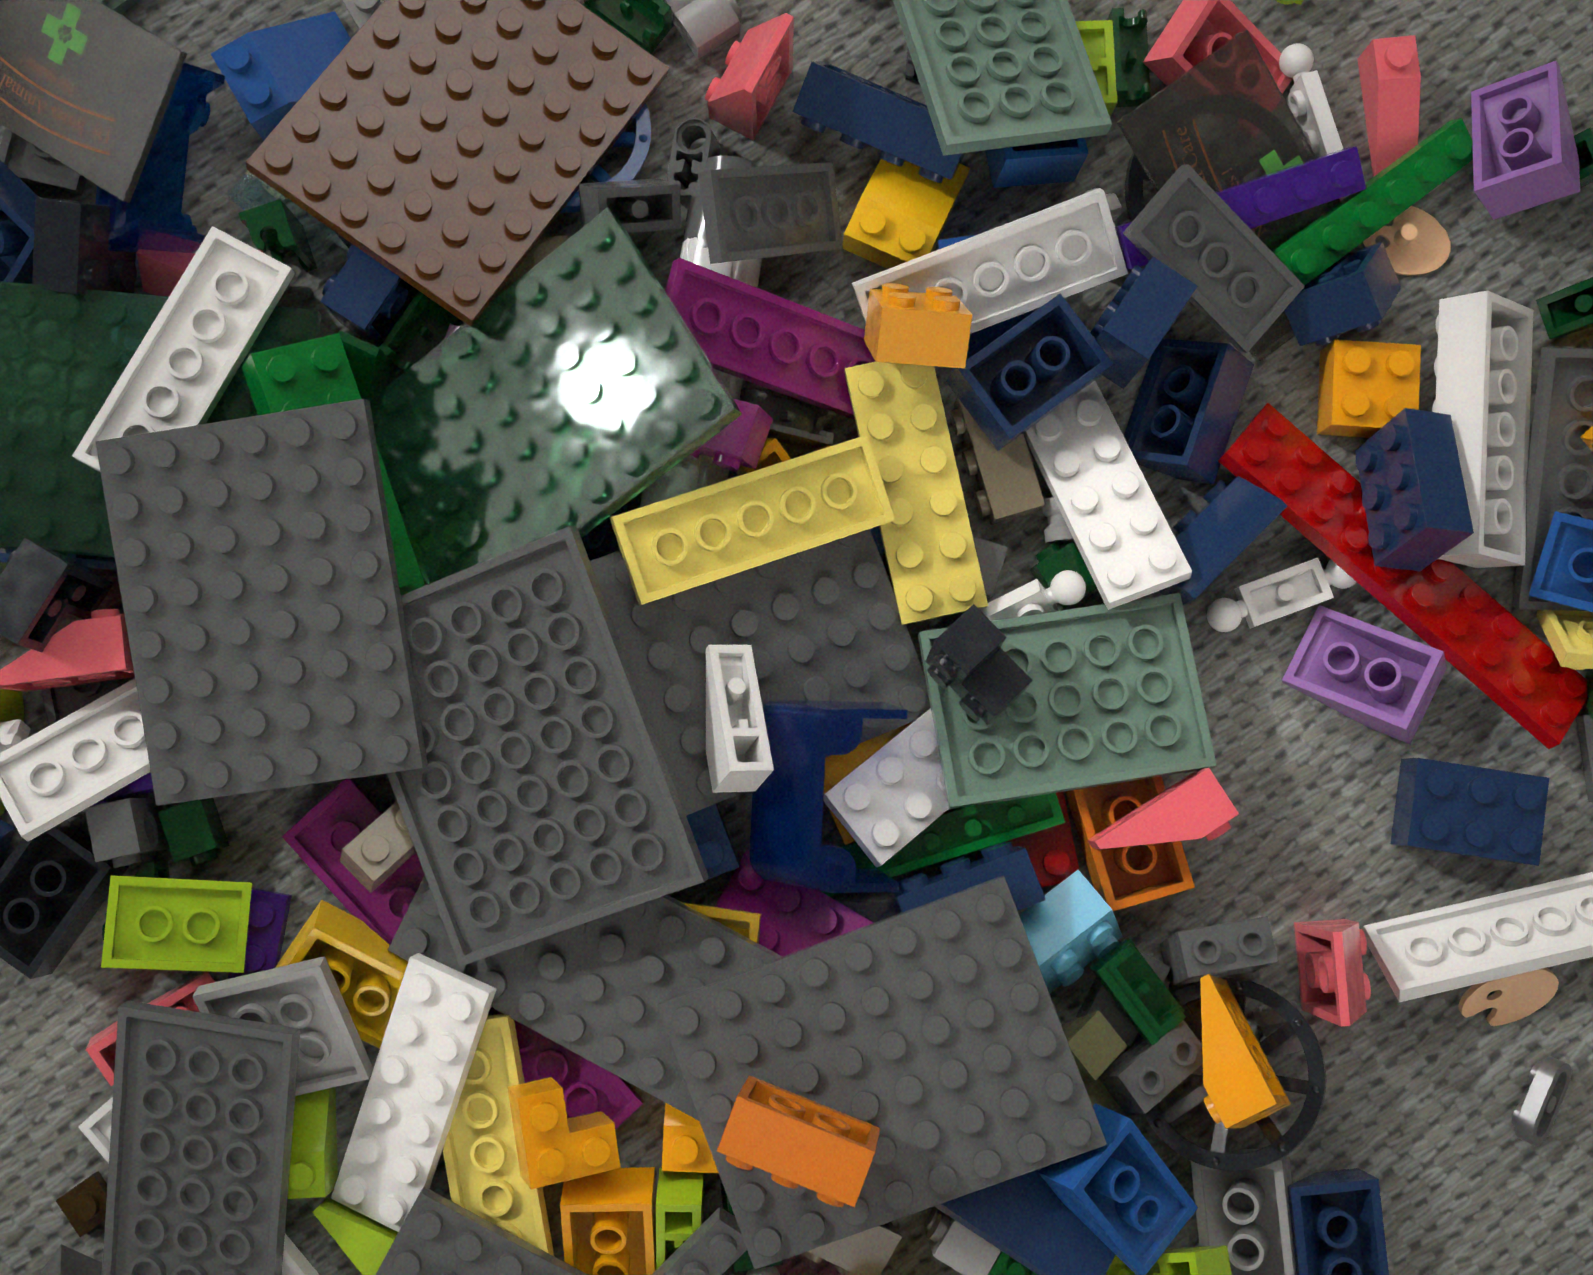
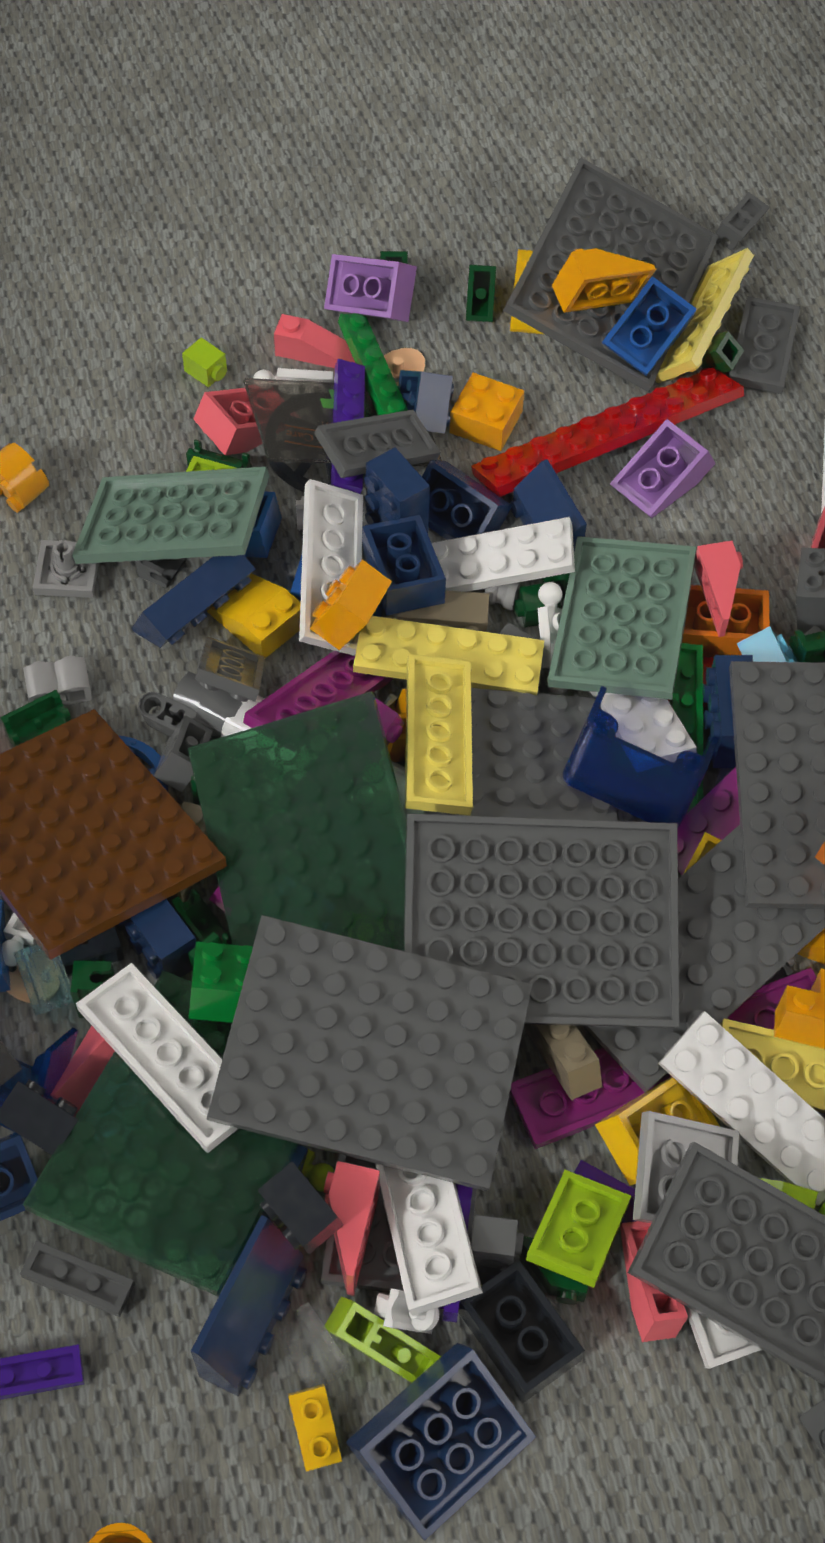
camera: 65 degrees left, 25 degrees down
dark brown plate [56,1171,107,1237] -> none
dark green brick [158,798,229,867] -> none
coral slope [705,13,794,141] -> none
white slope [706,645,774,793] -> none
black brick [925,604,1033,725] -> none
white plate [1207,558,1357,632] -> none
dark blue brick [1355,408,1474,571] -> none
dark blue brick [1390,758,1549,866] -> none
white brick [1432,291,1533,568] -> none

